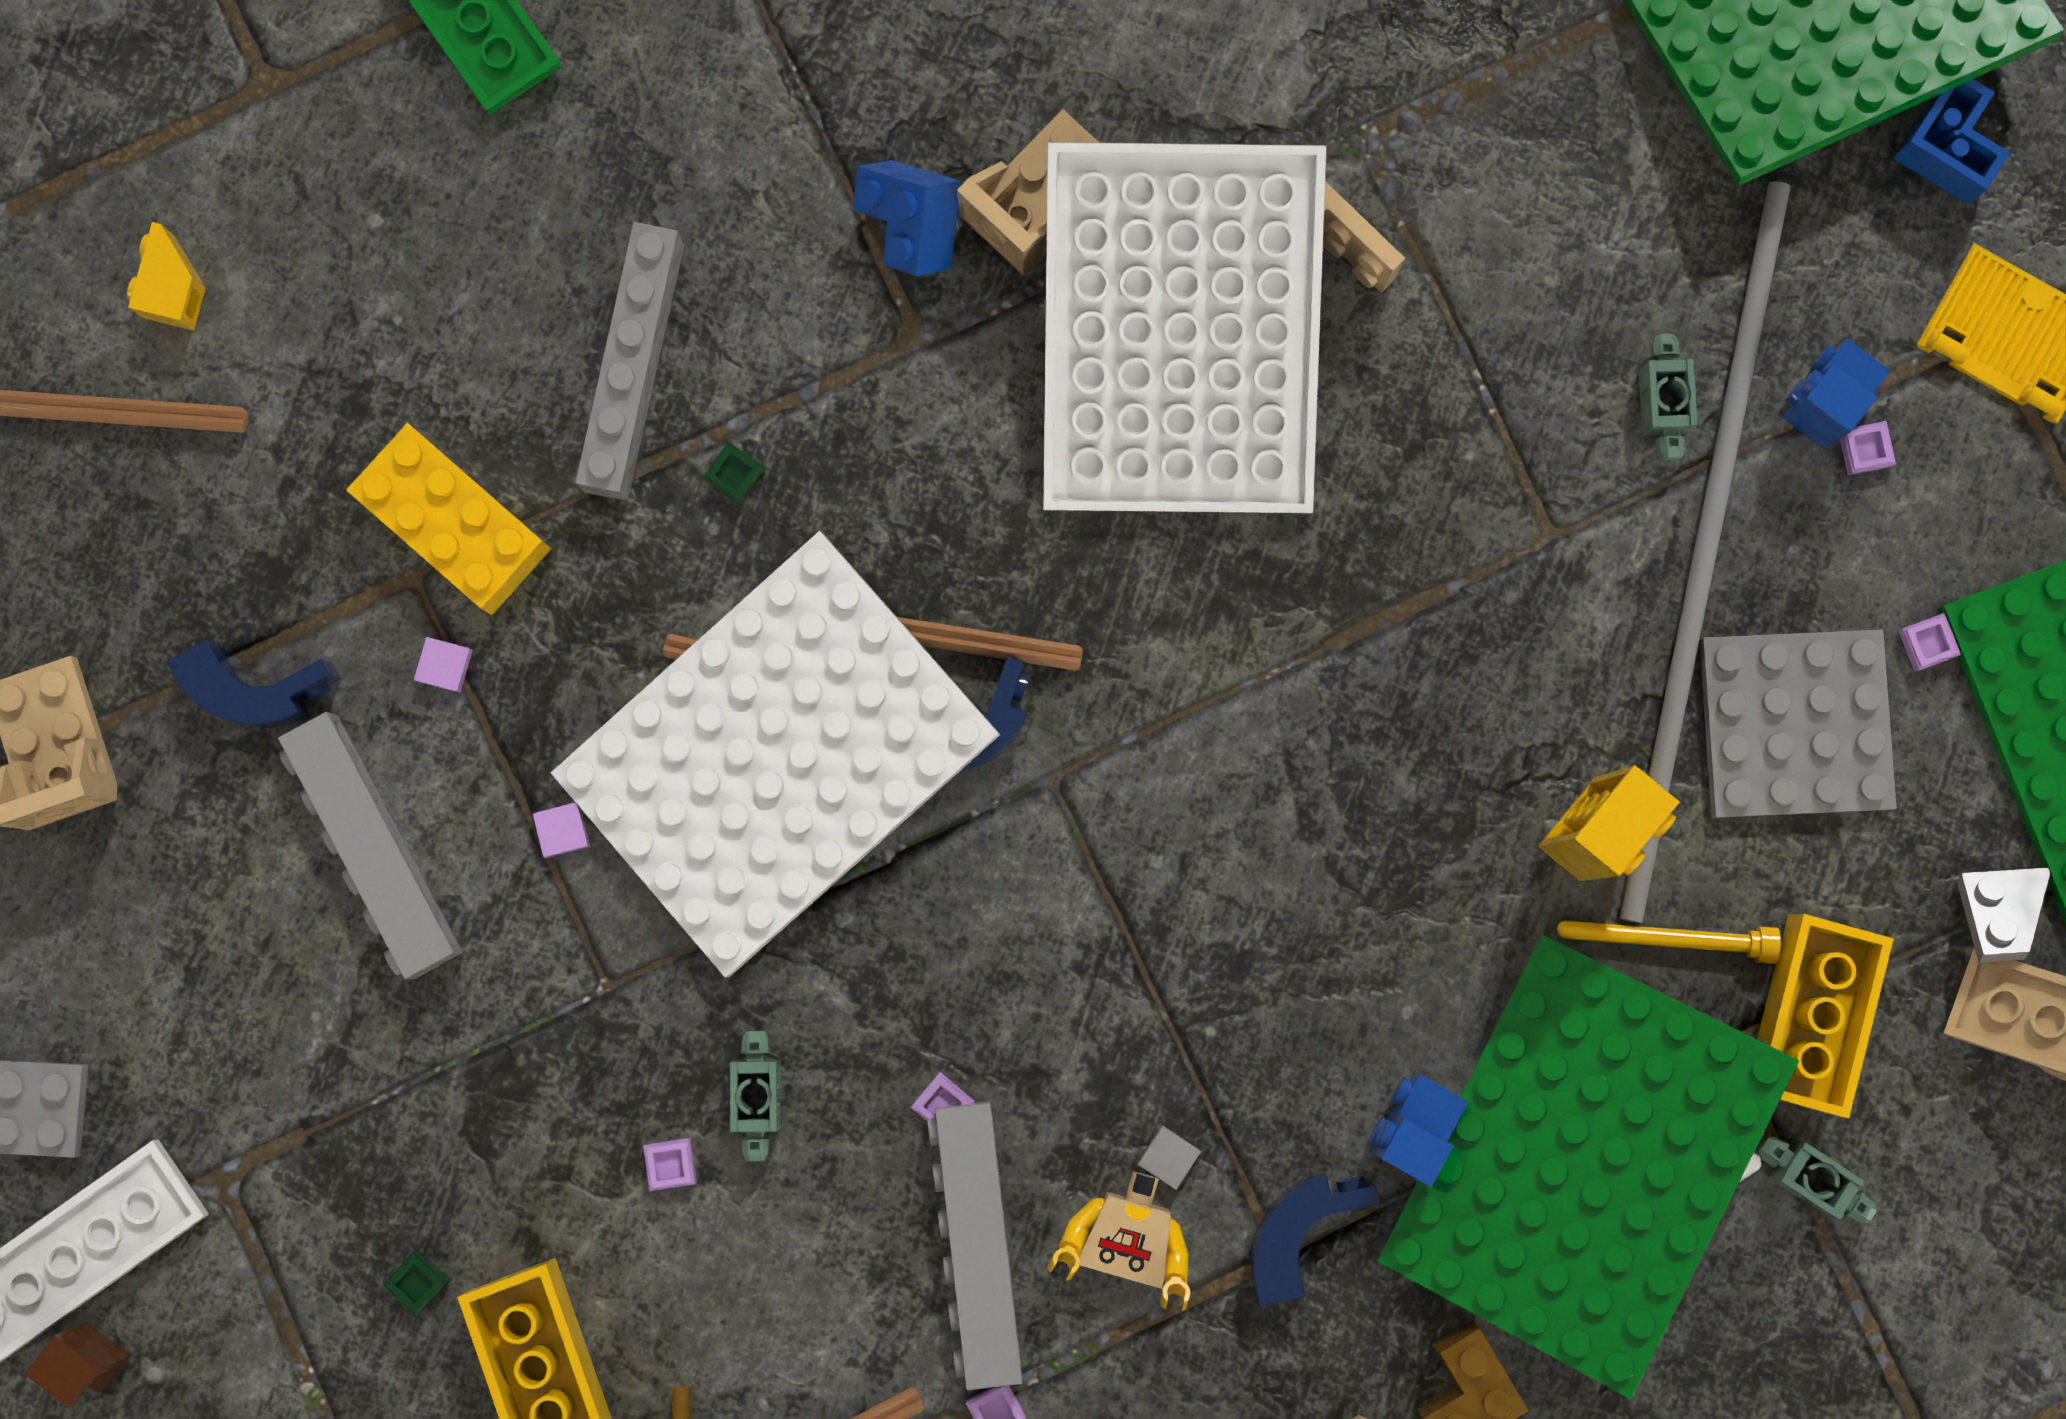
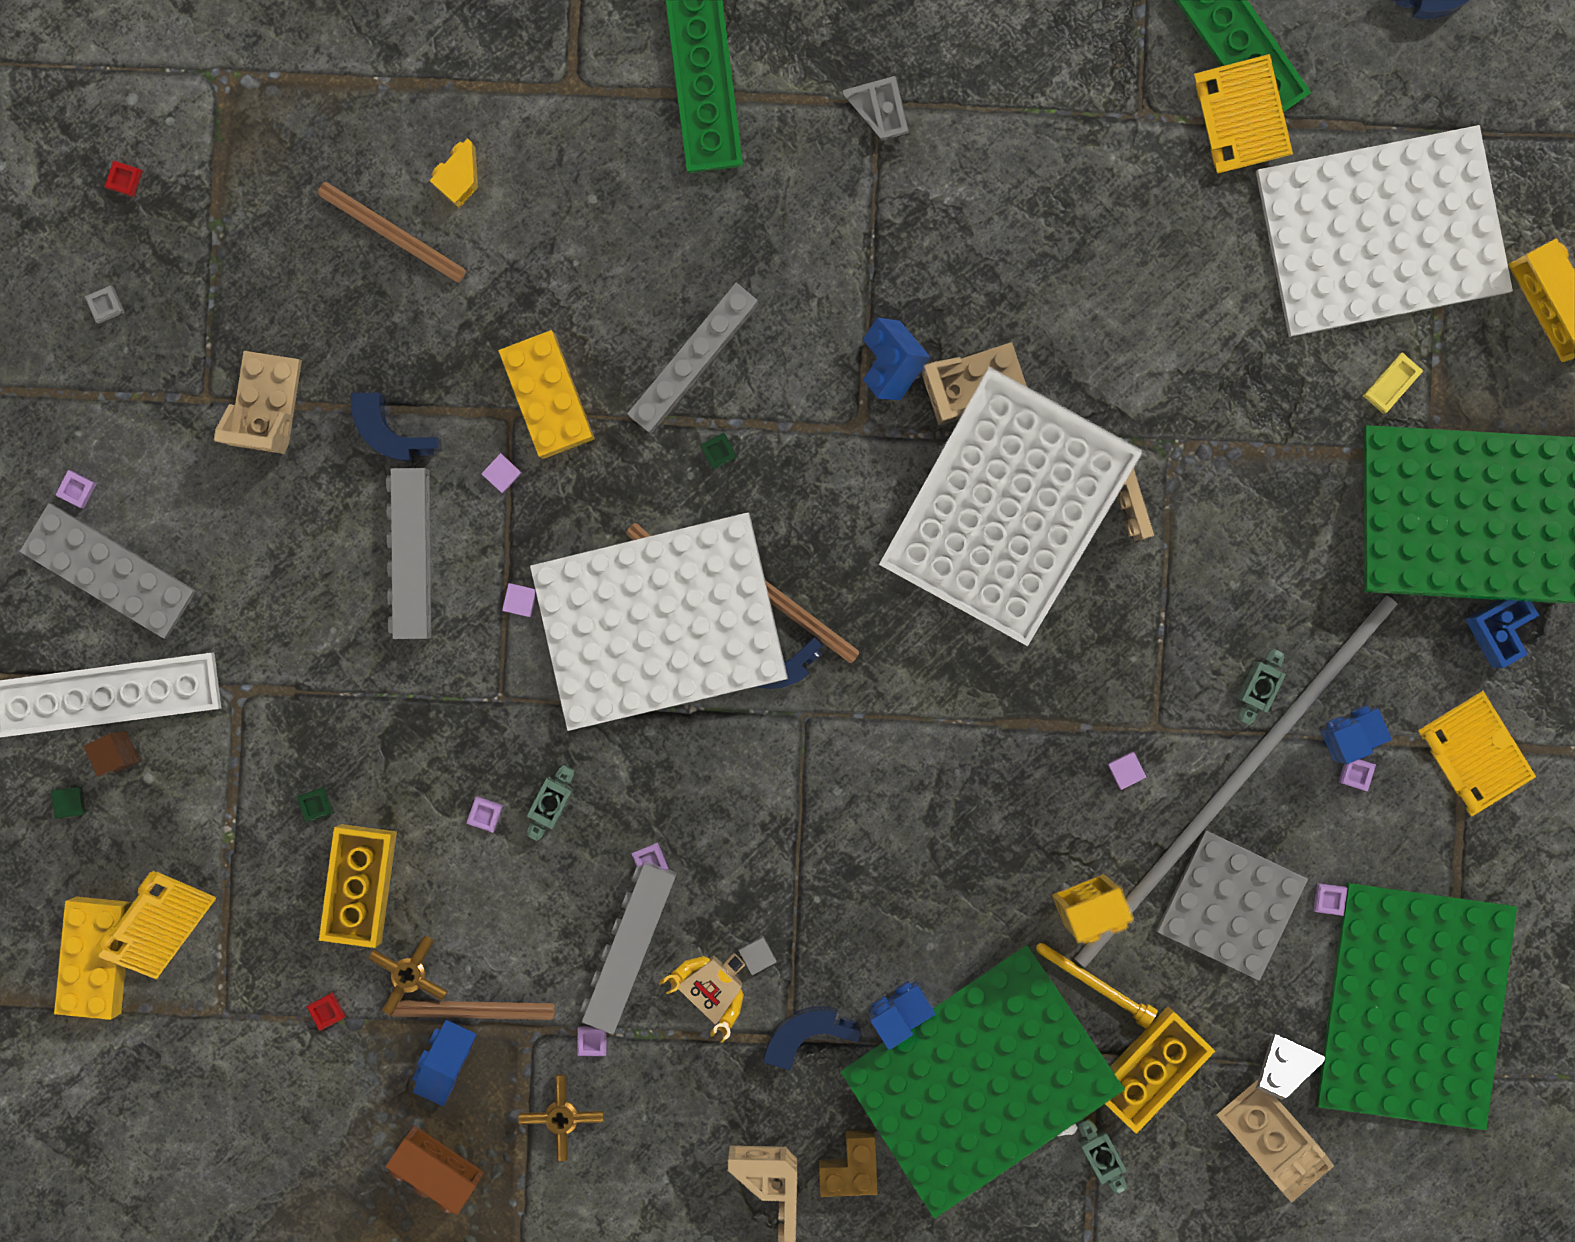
camera: 30 degrees right, 5 degrees up
none -> lavender tile [1107,751,1146,790]

